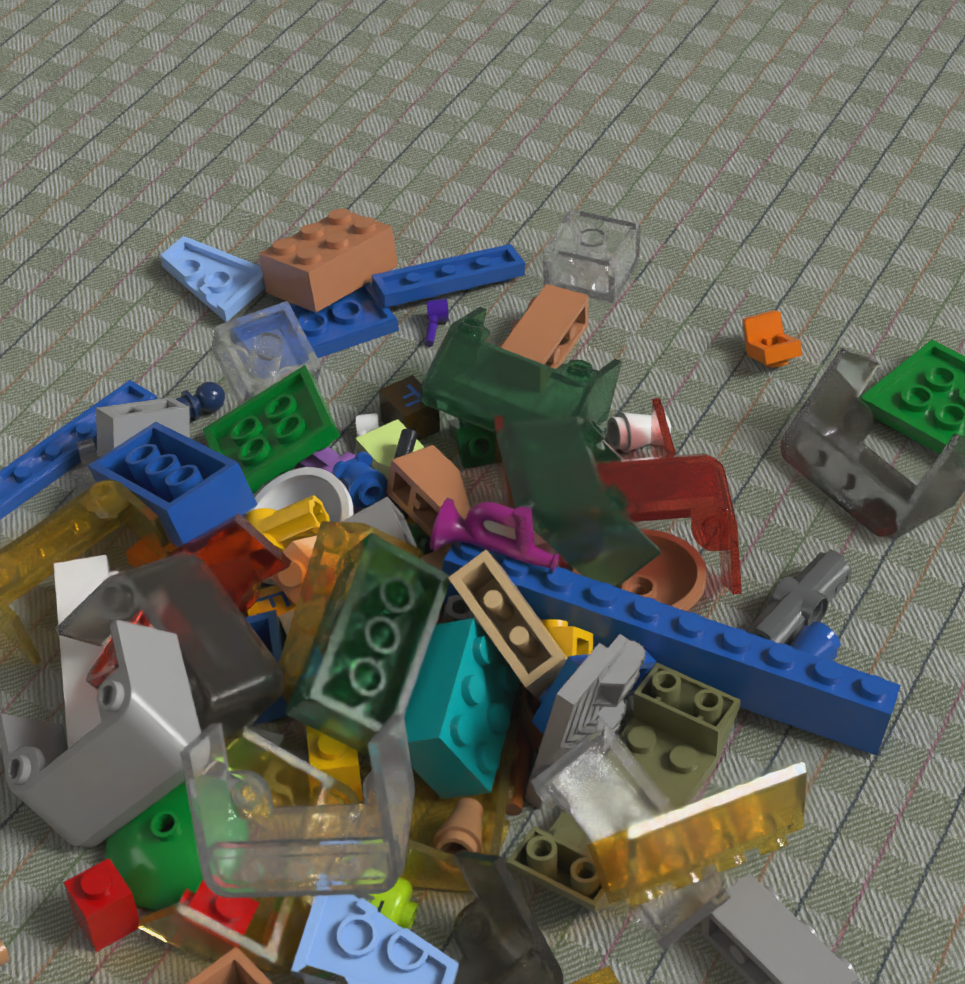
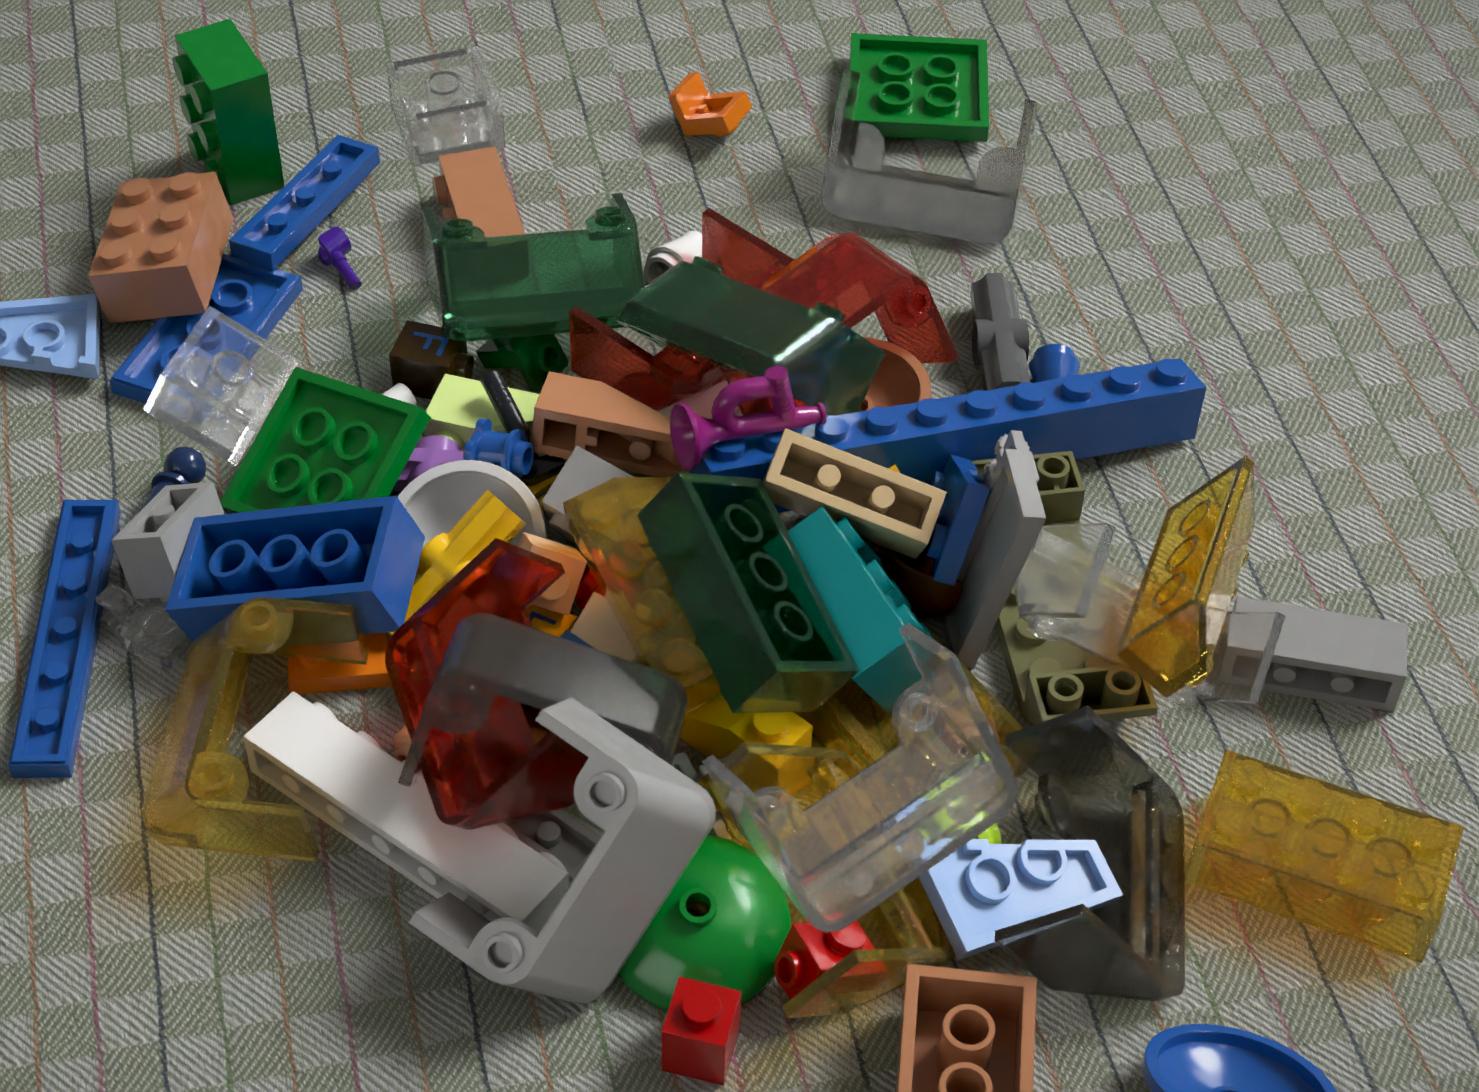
camera: 45 degrees left, 5 degrees up
none -> green brick [172,19,285,205]

